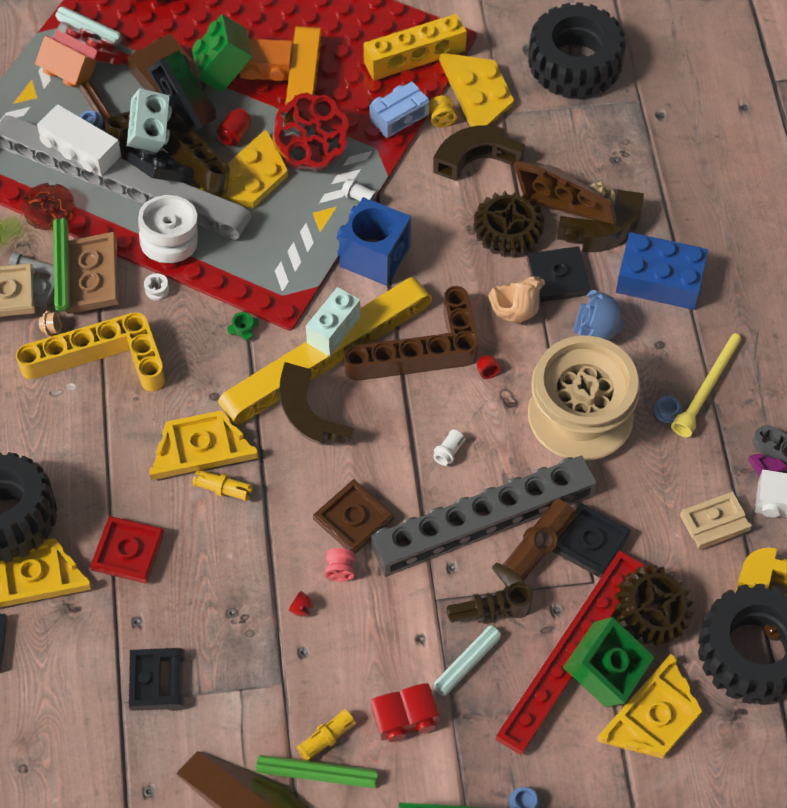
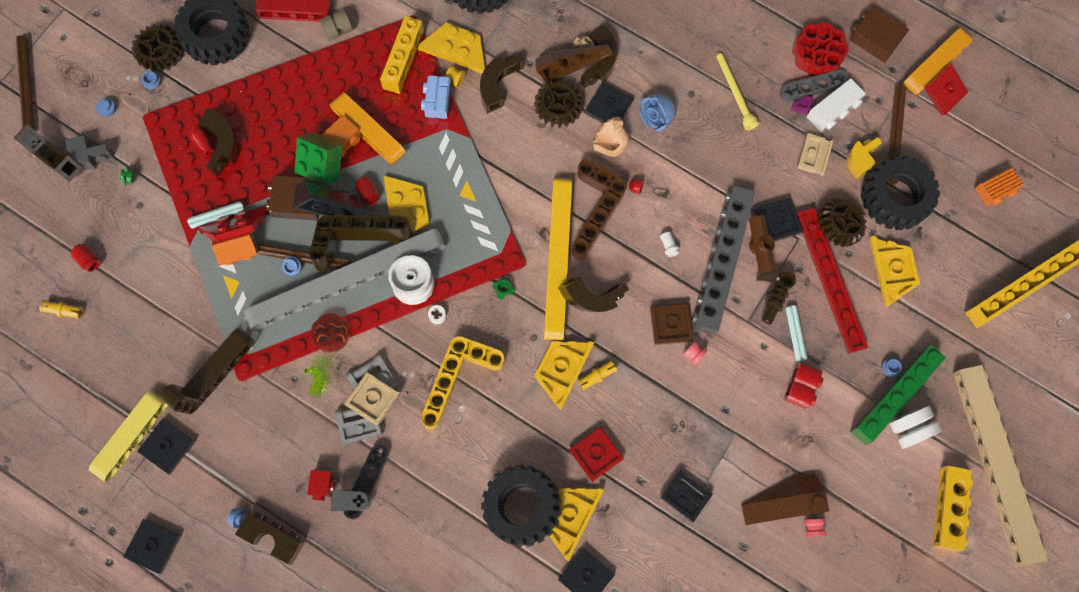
camera: 55 degrees left, 15 degrees up
white brick [37,104,121,176] -> none
light nougat plate [39,310,62,337] -> none
bright green axle [53,218,70,312] -> none
medium nougat plate [65,232,119,314] -> none
black plate [126,149,194,183] -> none
light aqua brick [127,88,172,153] -> none
bright green axle [256,755,378,788] -> none
red connector [273,92,349,172] -> none
red hinge [288,591,314,617] -> none
yellow pin [296,709,356,761] -> none
light aqua brick [306,287,361,356] -> none
blue brick [337,197,411,286] -> none
white pin [342,179,377,201] -> none
tan wheel [528,335,640,461] -> none
green brick [563,617,654,707] -> none
blue brick [616,232,708,310] -> none
medium blue plate [654,396,682,423] -> none

